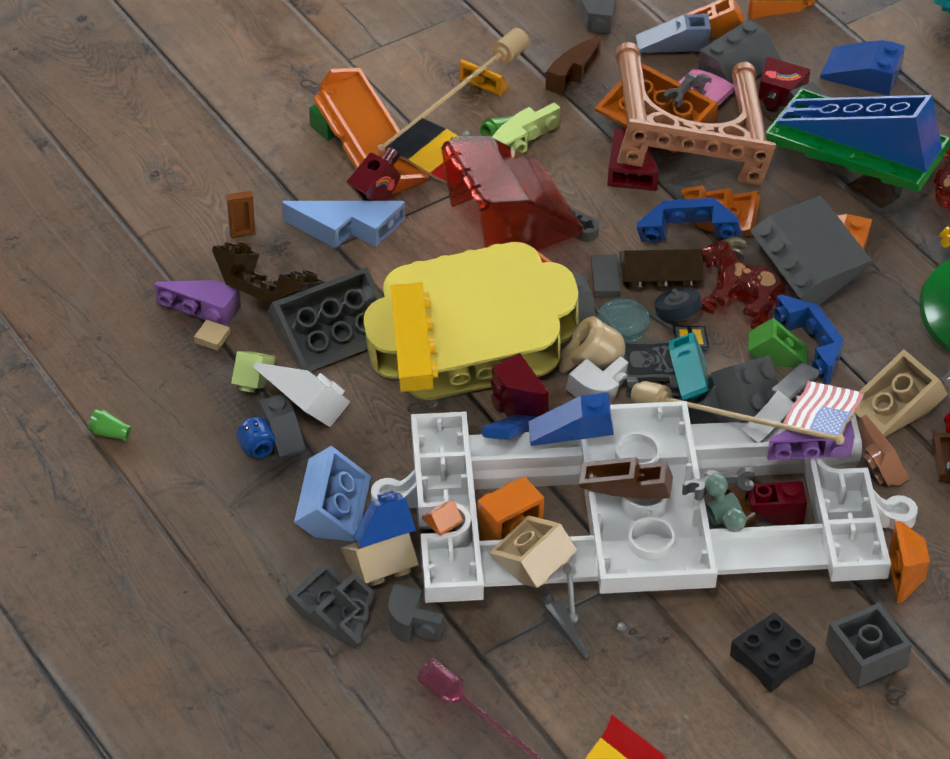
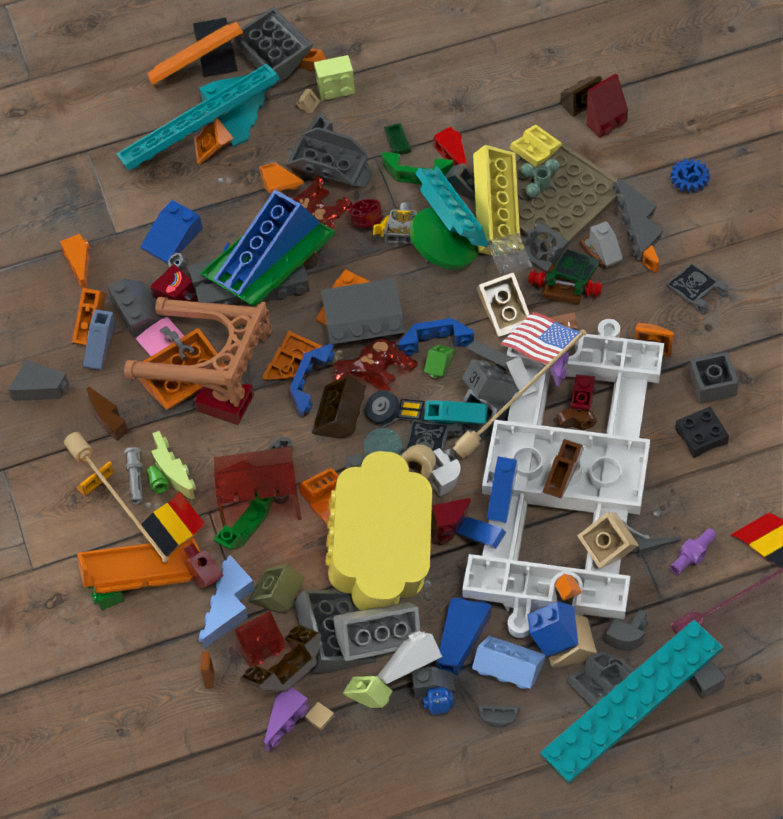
camera: 70 degrees left, 10 degrees up
bright green cone [88,409,131,441] -> none
yellow brick [390,282,438,392] -> none
orange brick [477,476,544,541] -> none
dark grey tile [591,255,621,298] -> none
dark grey piece [682,466,755,500] -> none
sand green piece [705,474,746,531] -> none
none -> light grey pin [124,447,143,505]
none -> dark grey tile [168,253,187,271]
none -> dark grey arch [195,263,310,306]
none -> green slope [213,482,277,551]
none -> clear red slope [234,611,285,667]
none -> olive slope [249,564,305,613]
none -> light grey slope [333,602,420,661]
none -> blue slope [437,598,491,675]
none -> dark grey tile [478,705,520,728]
none -> teal plate [540,620,723,784]
none -> medium lavender pin [670,528,717,575]
none -> dark grey slope [690,662,726,699]

